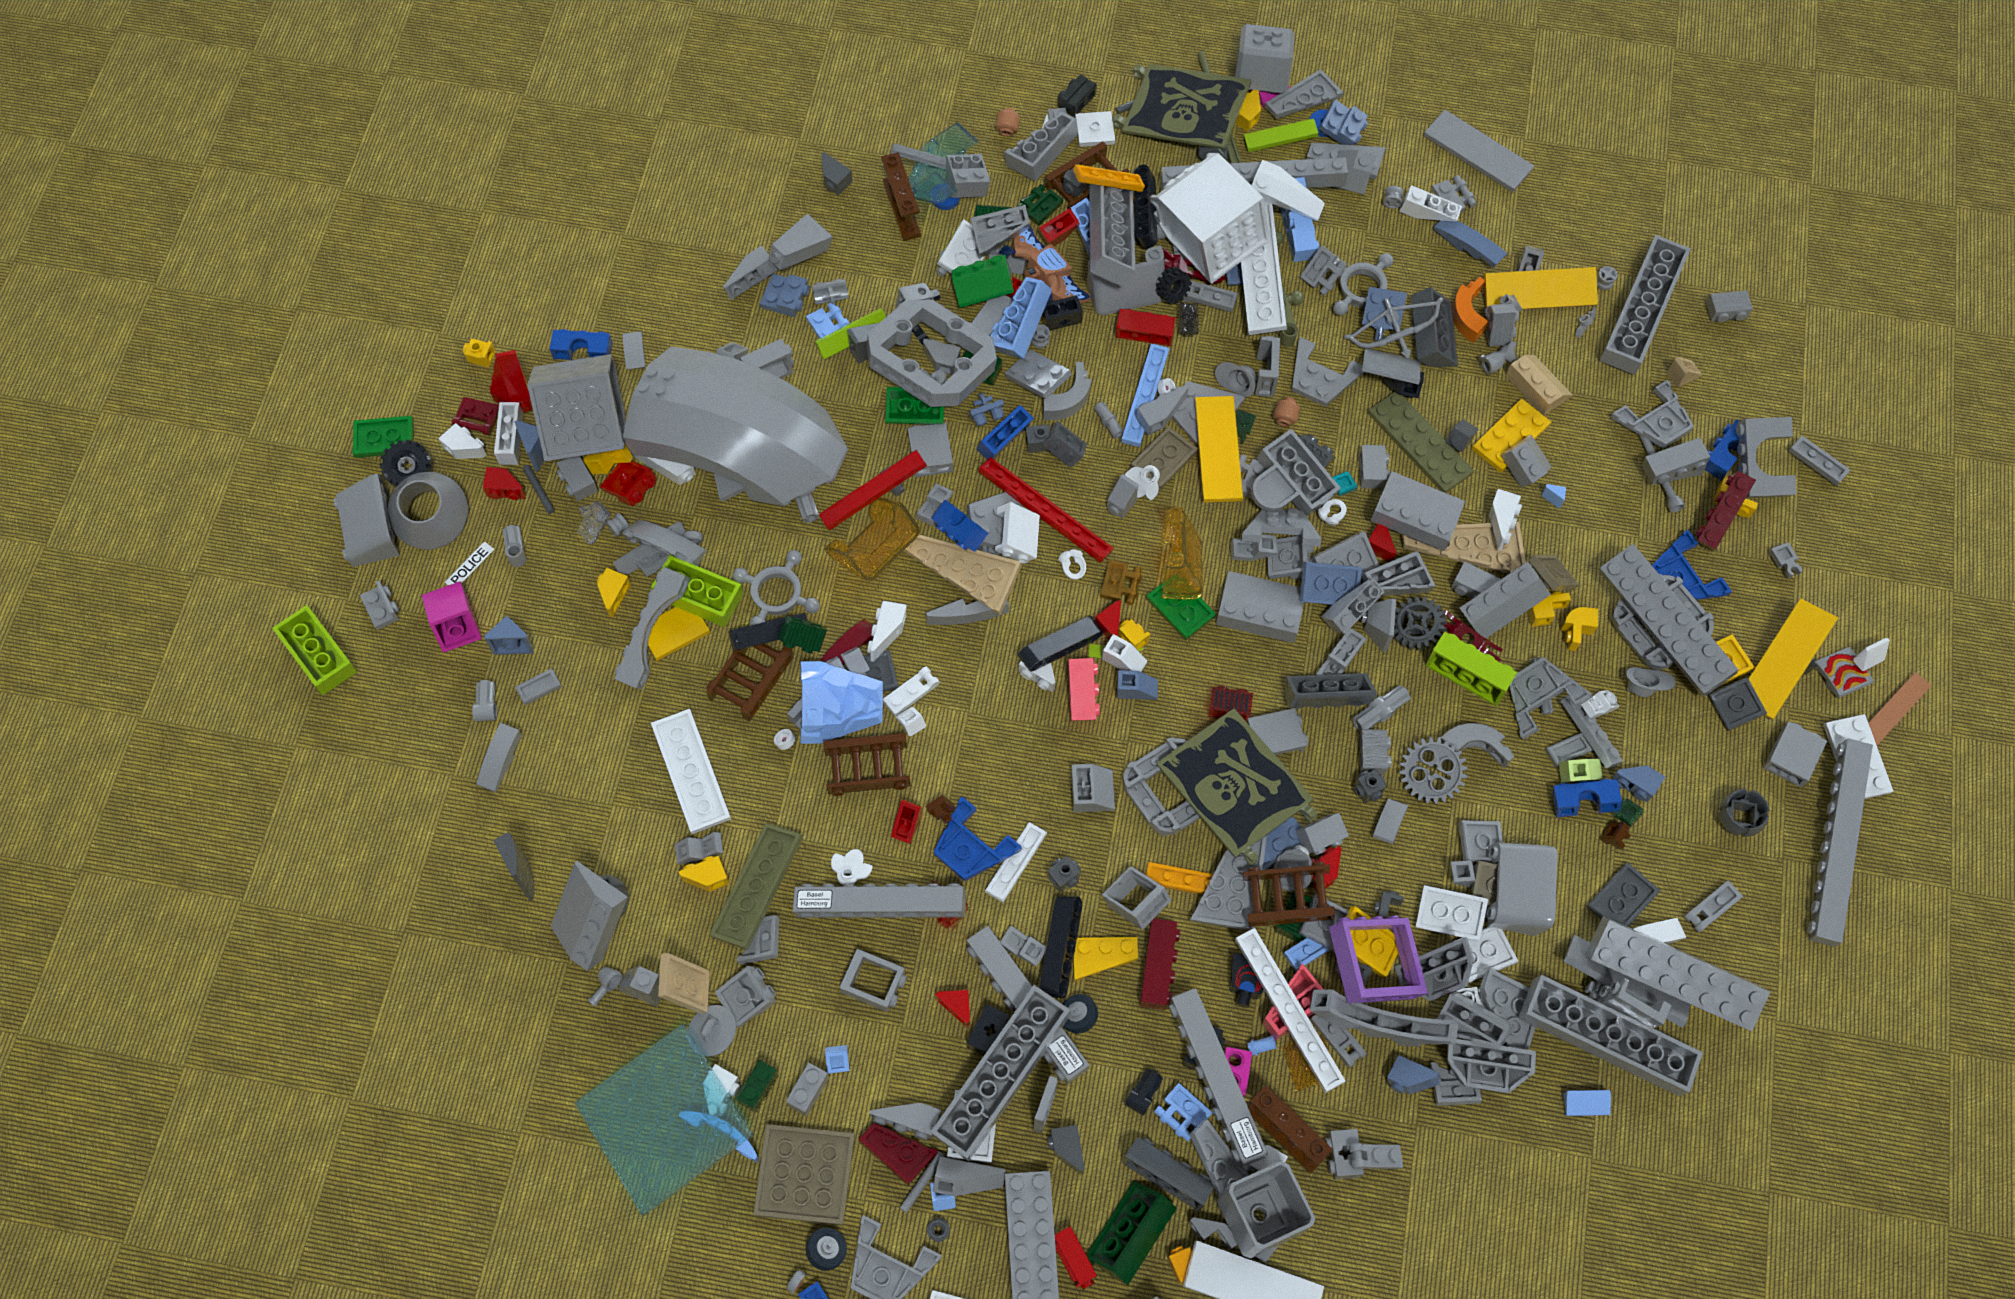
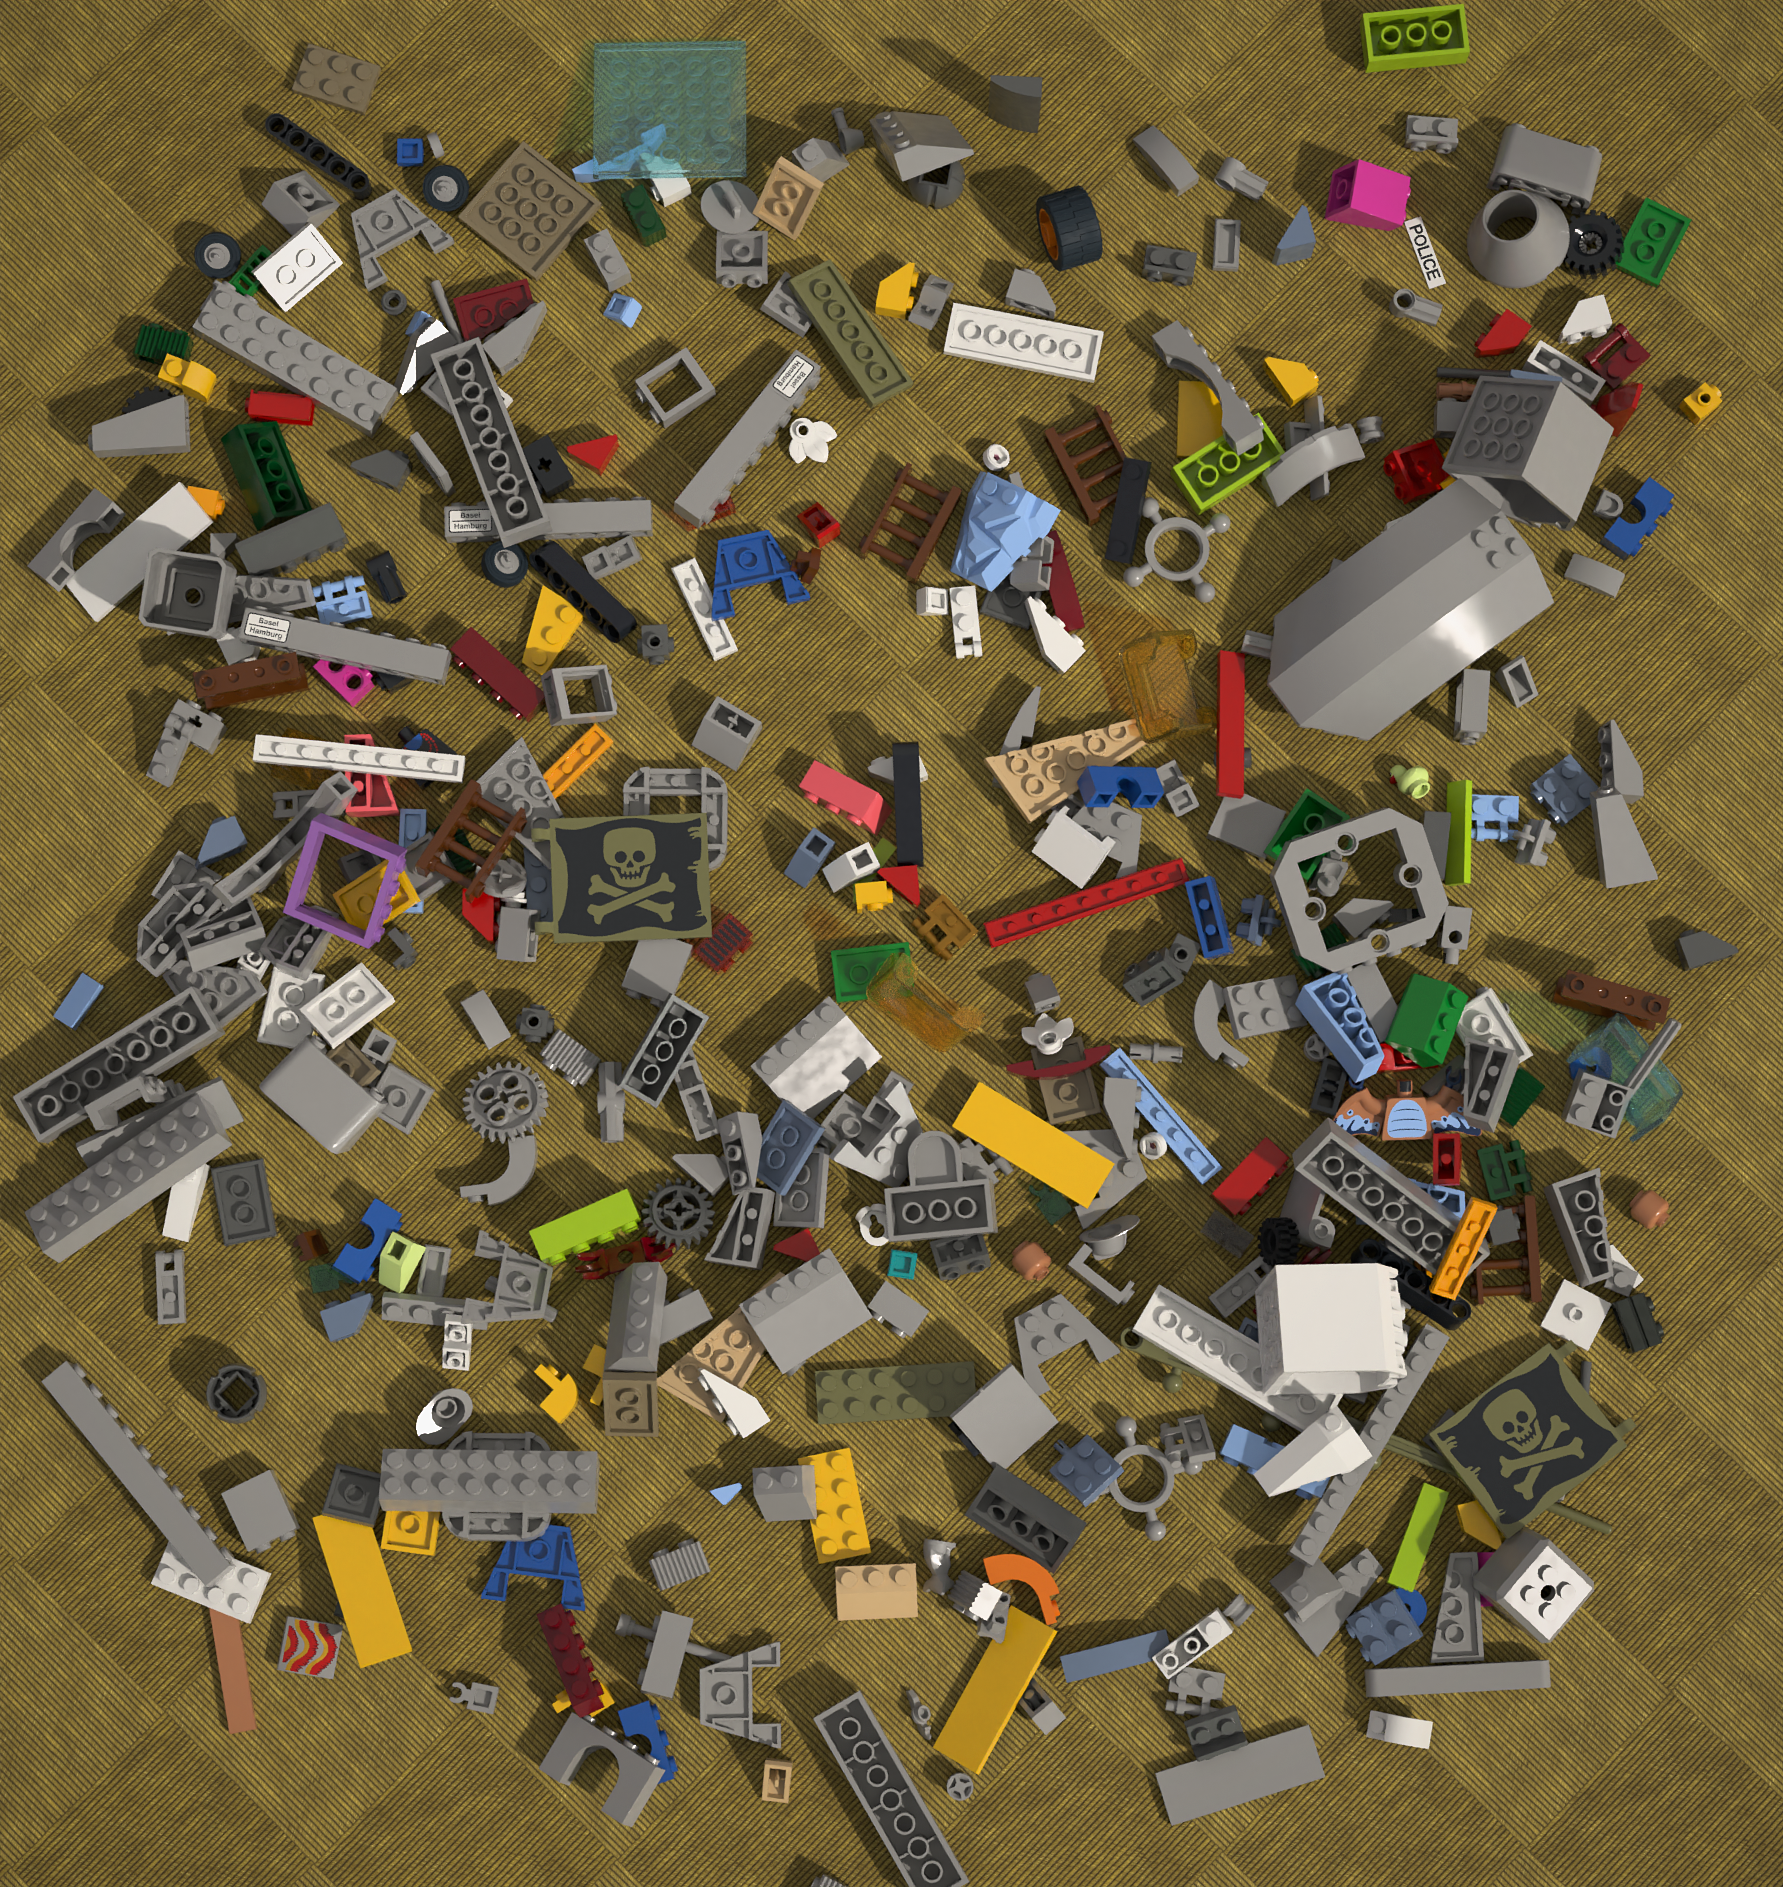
camera: 125 degrees right, 15 degrees up
clear plate [577,501,611,544] -> none
light grey tile [683,531,703,544] -> none
dark green brick [778,616,827,654] -> none
white piece [1058,549,1086,580] -> none
light blue pin [1248,1035,1277,1056] -> none
light grey piece [1344,297,1444,358] -> none
dark grey brick [1446,419,1479,452] -> none
light grey plate [1789,436,1850,486] -> none
white slope [1853,638,1890,671] -> none
none -> light grey brick [649,1538,711,1591]
none -> light grey slope [1005,268,1056,320]
none -> dark red slope [1006,1044,1111,1080]
none -> black wheel [1036,185,1103,271]
none -> dark grey bracket [1141,245,1197,287]
none -> dark grey bracket [1184,1704,1248,1762]
none -> light grey beam [1364,1660,1551,1697]
none -> white brick [1366,1710,1433,1749]
none -> yellowish green animal [1389,765,1430,799]
none -> nougat pin [1436,381,1476,402]

